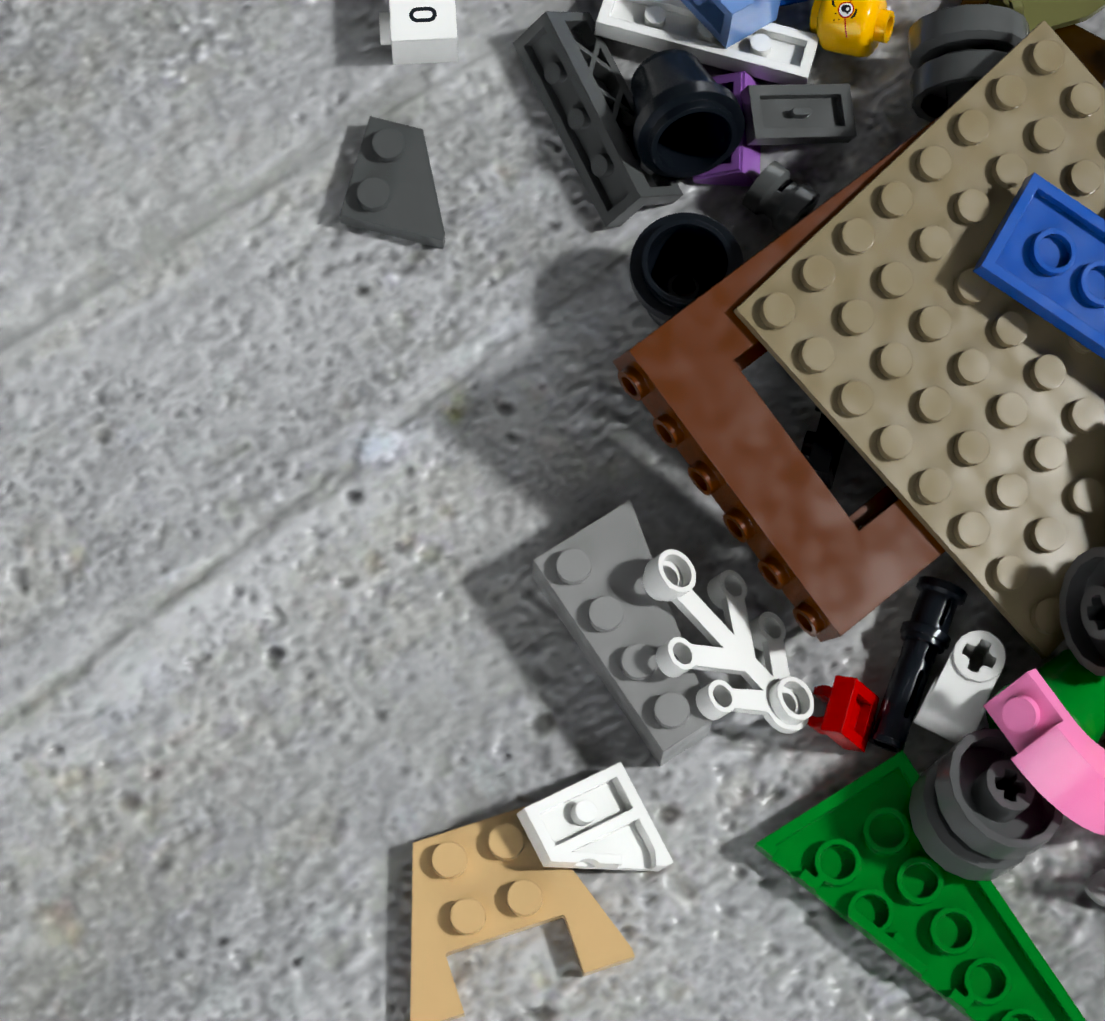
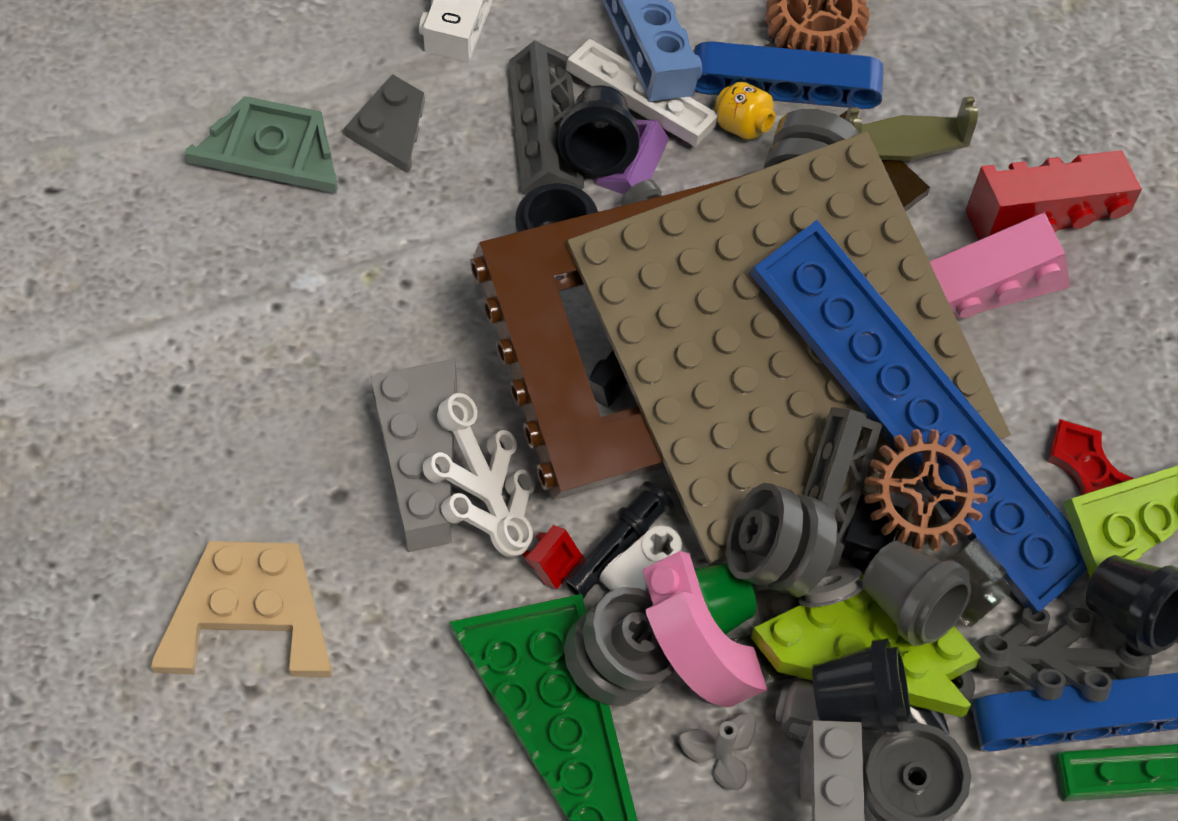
camera: 20 degrees right, 10 degrees down
white wing [516,762,674,872] -> none
dark grey plate [740,83,857,145] -> none
none -> sand green wing [185,96,338,193]

